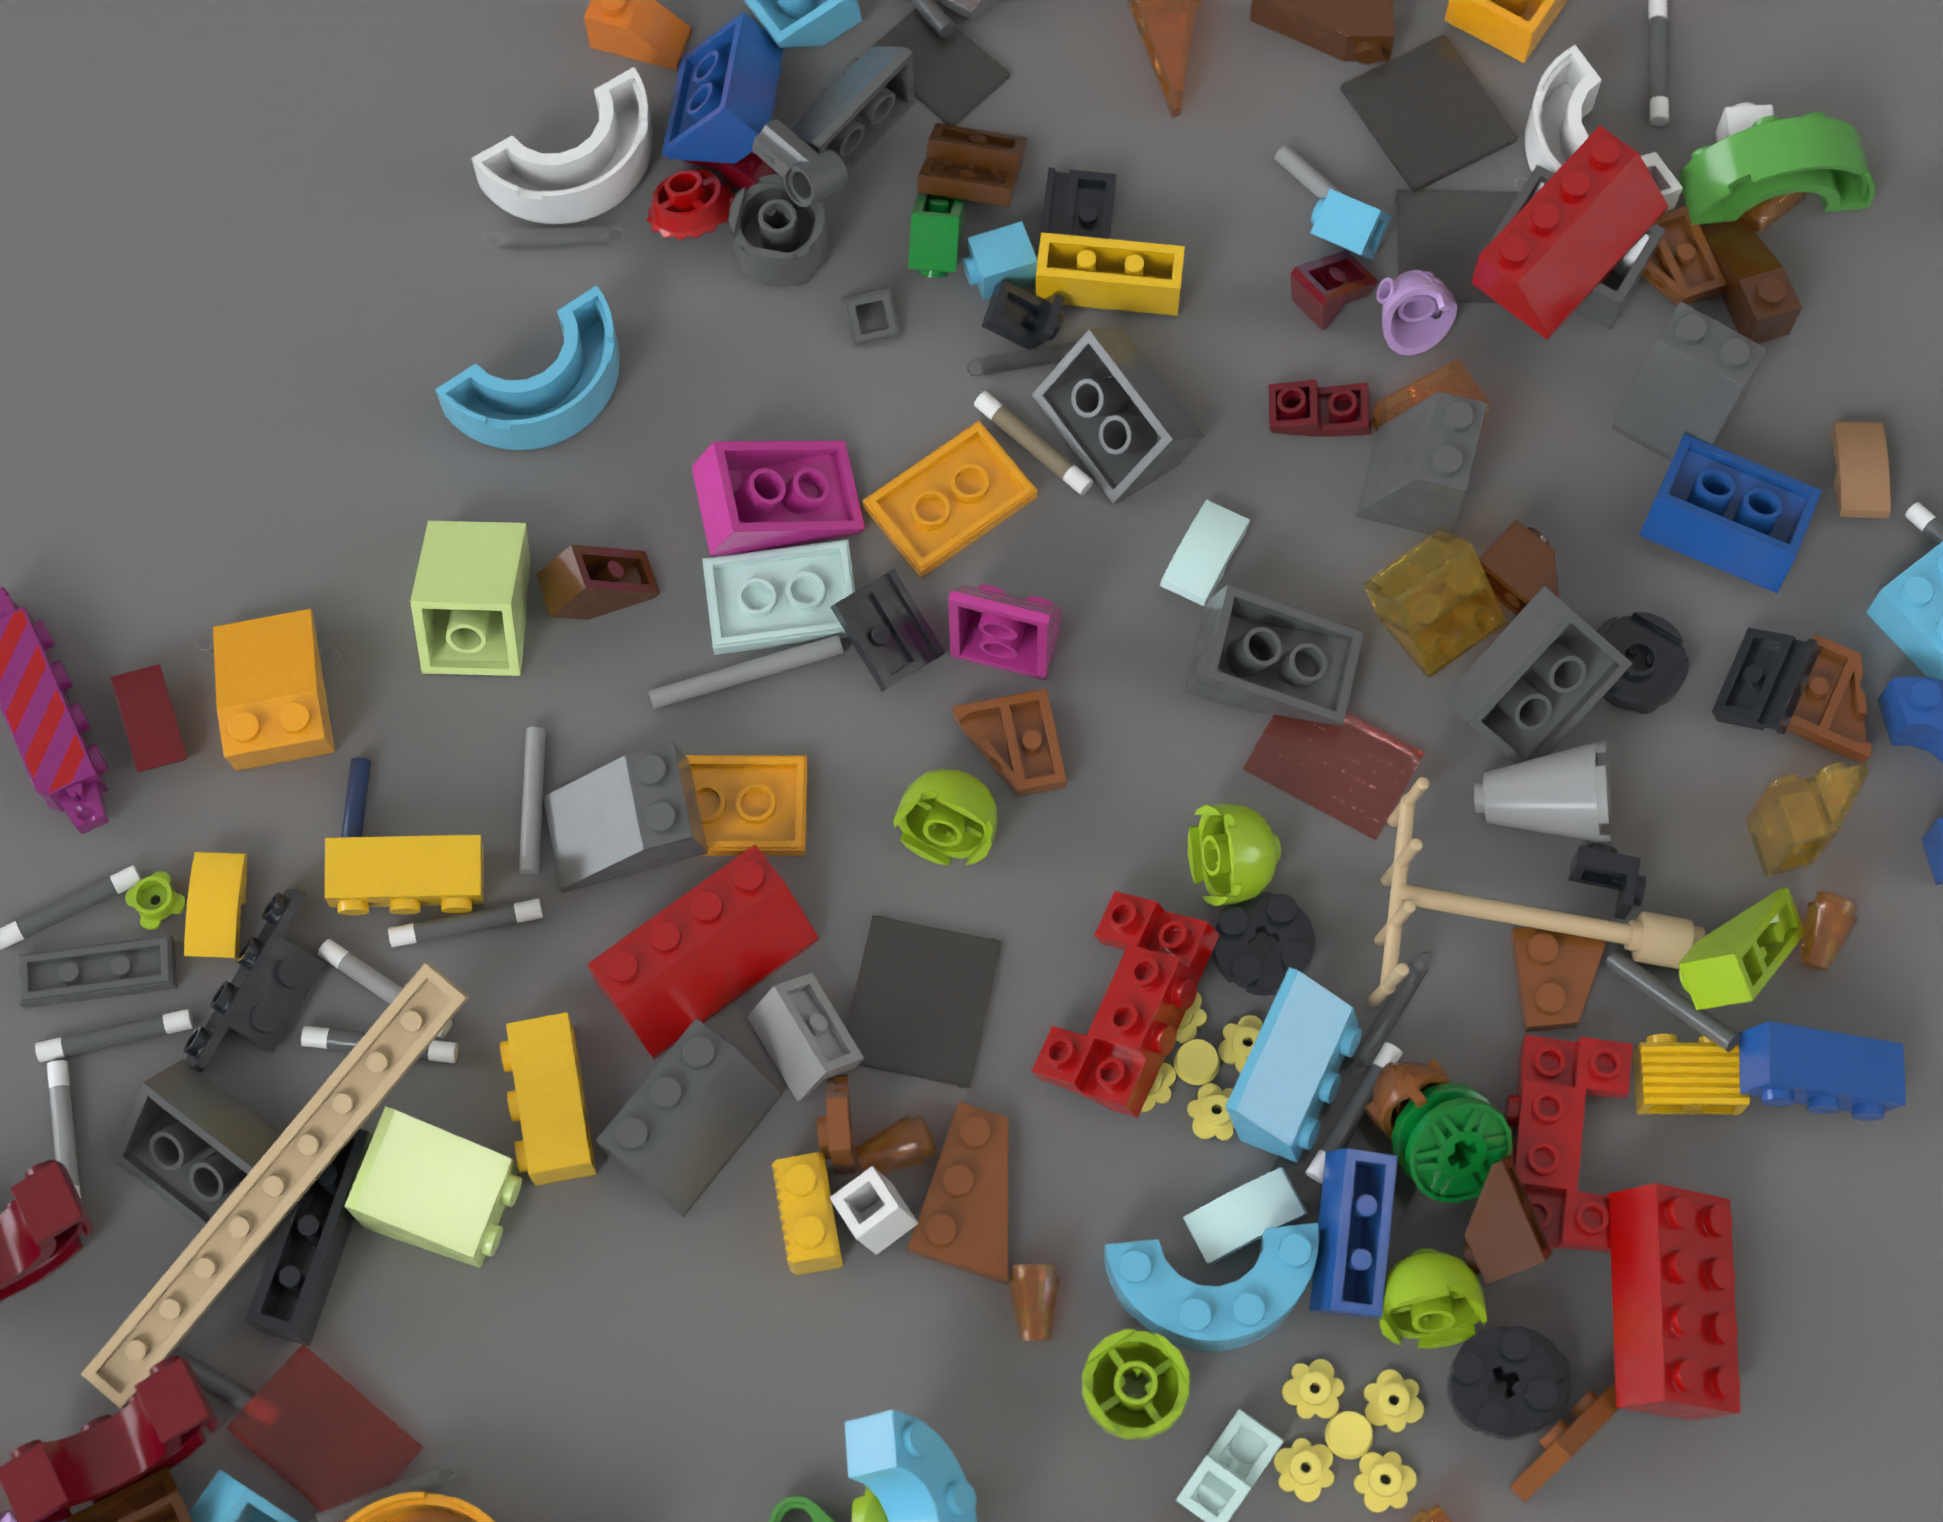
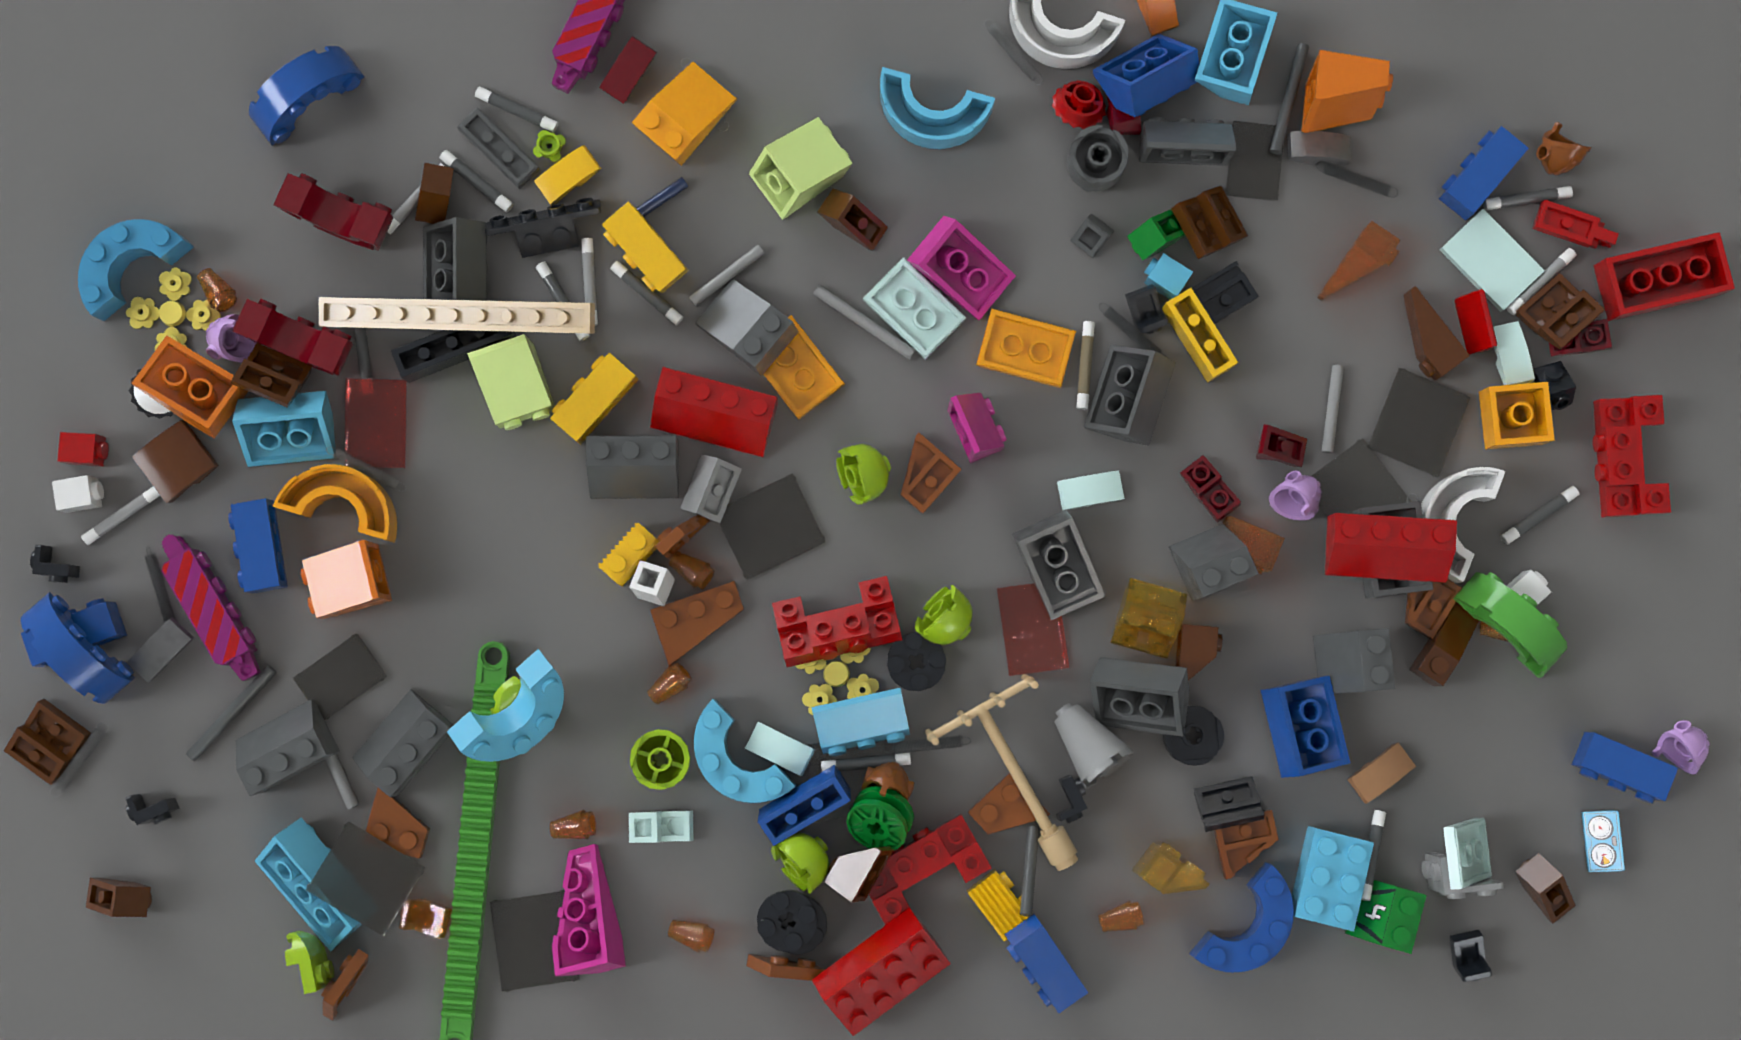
camera: 50 degrees right, 15 degrees up
dark grey piece [752,119,848,207] -> none
black plate [830,569,945,692] -> none
light yellow plant [1274,1359,1424,1513] -> none
medium azure brick [1311,189,1392,261] -> none
lime slope [1678,887,1806,1011] -> none
none -> reddish brown slope [415,162,454,224]

